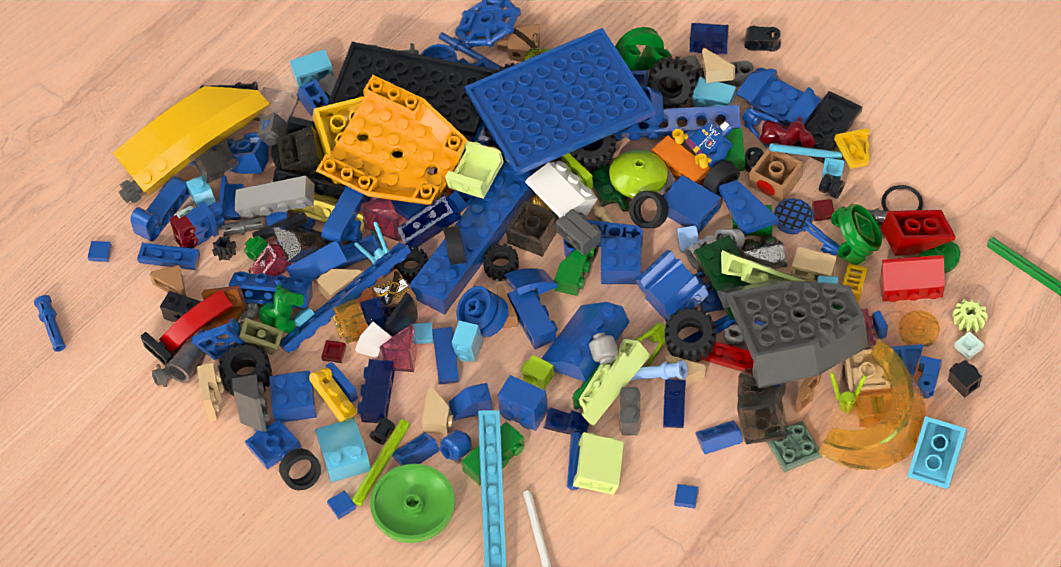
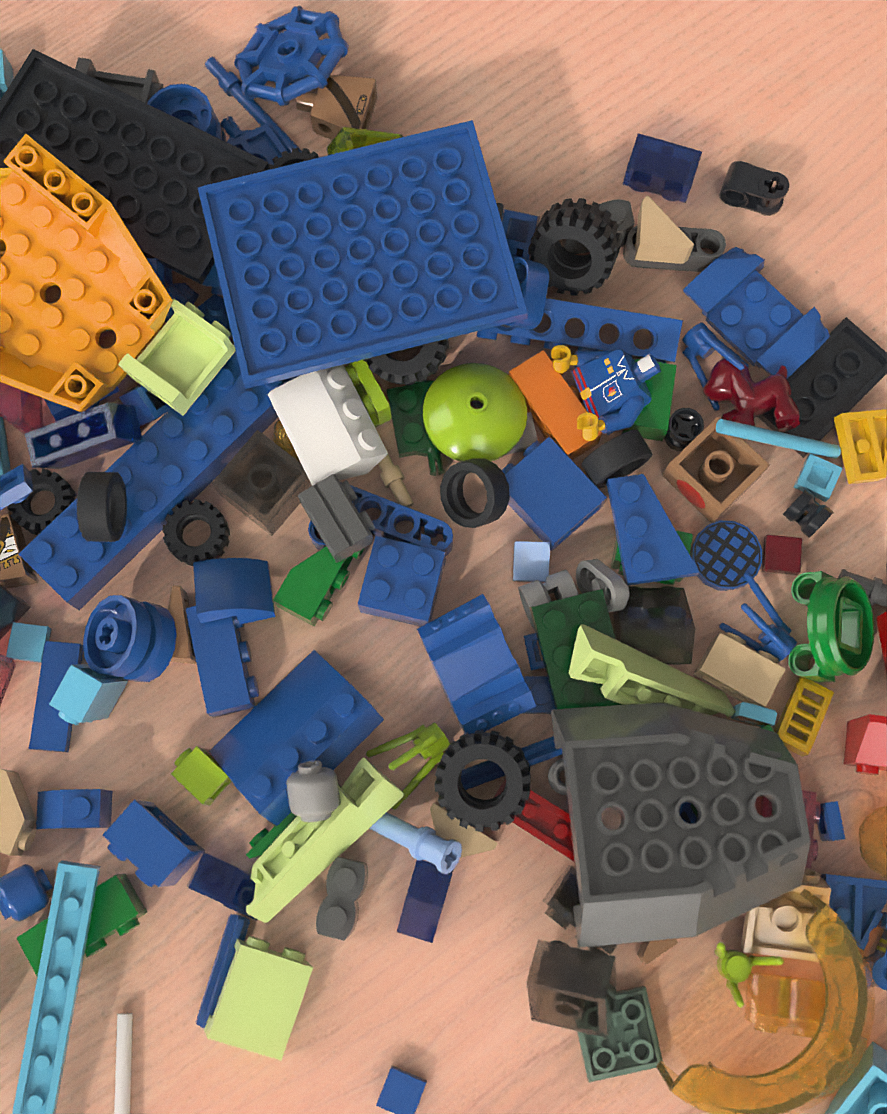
camera: 10 degrees right, 20 degrees up
green piece [615,27,672,71] -> none
medium azure brick [692,77,736,107] -> none
blue slope [695,421,743,454] -> none

